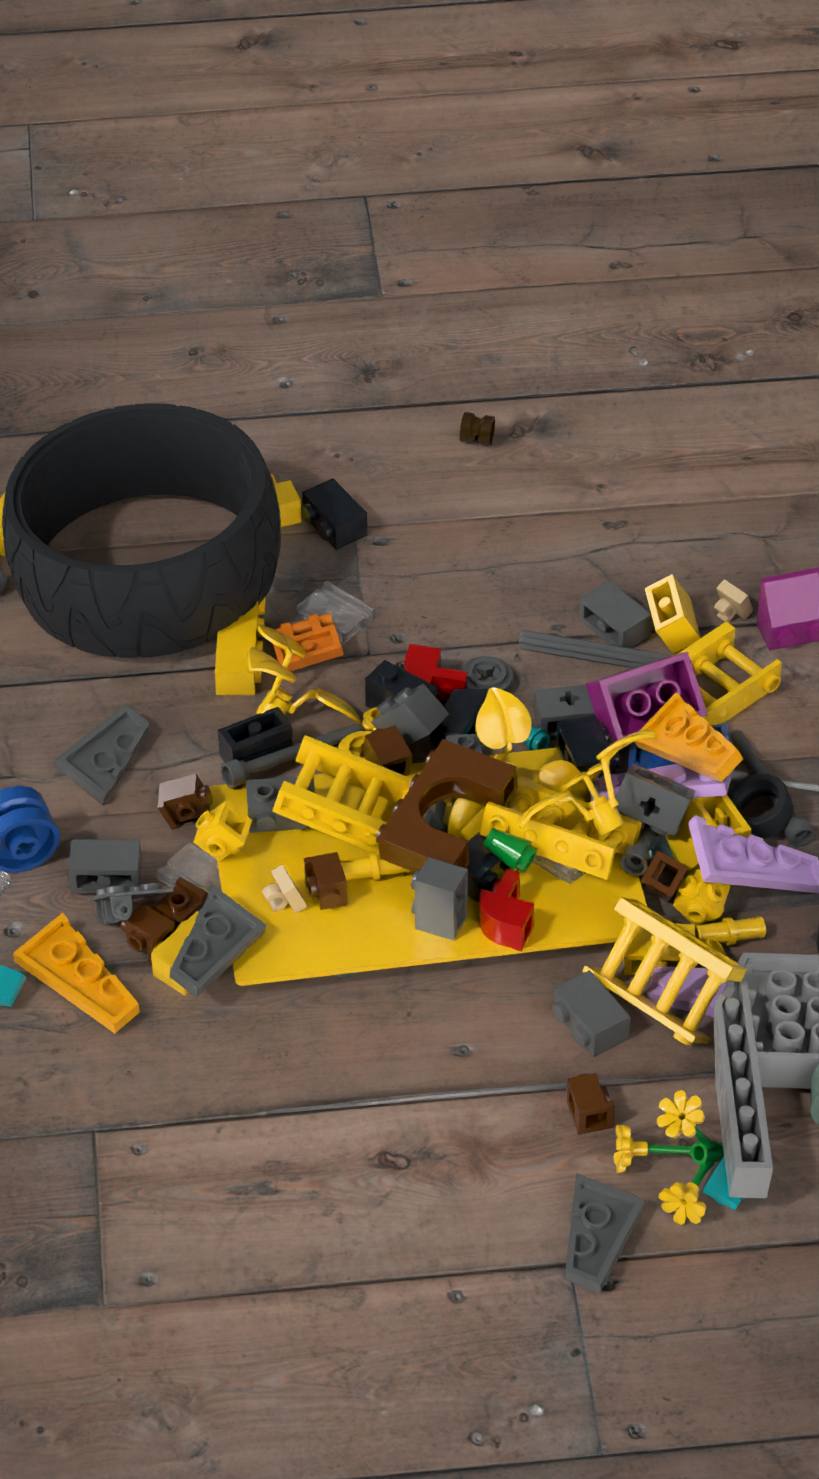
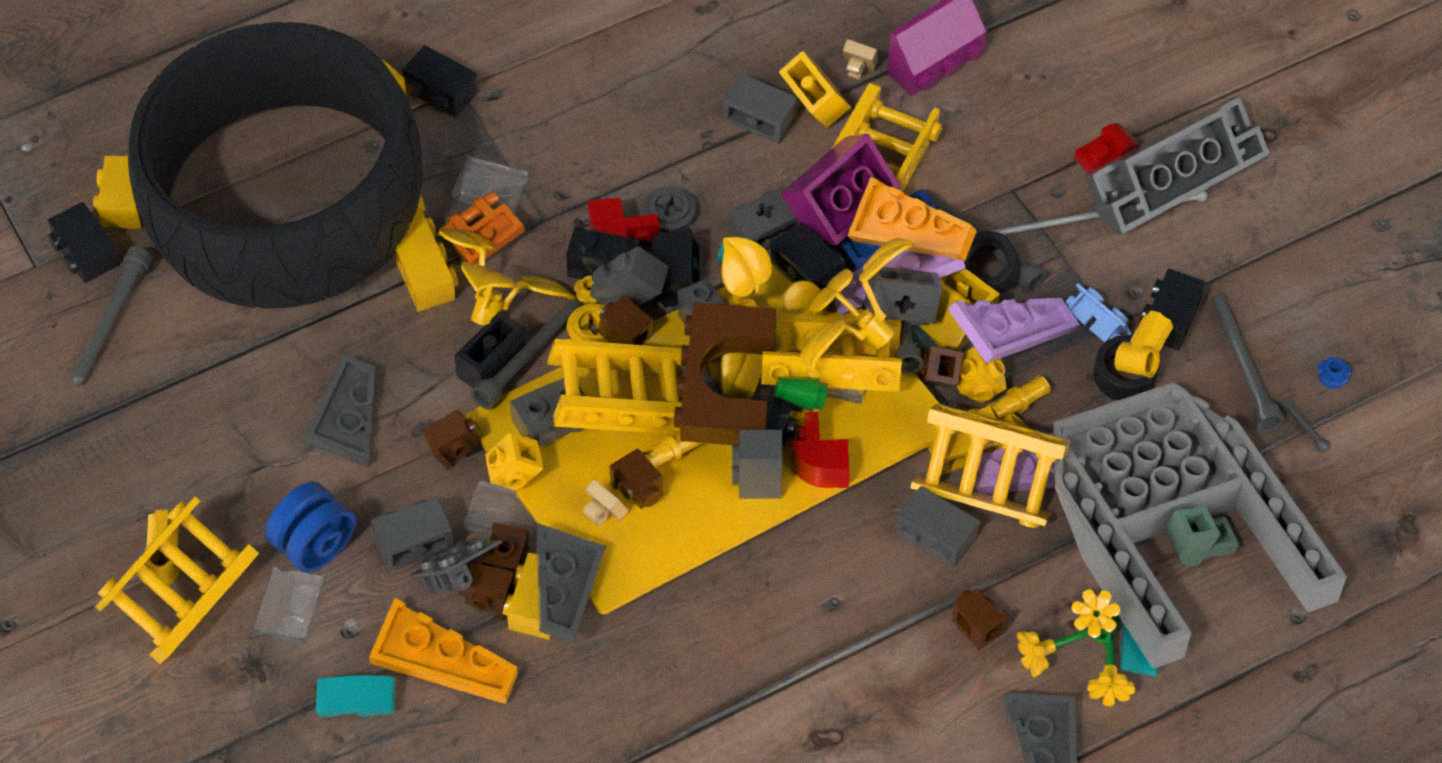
camera: 25 degrees left, 10 degrees up
dark grey axle [519,630,671,668] -> none

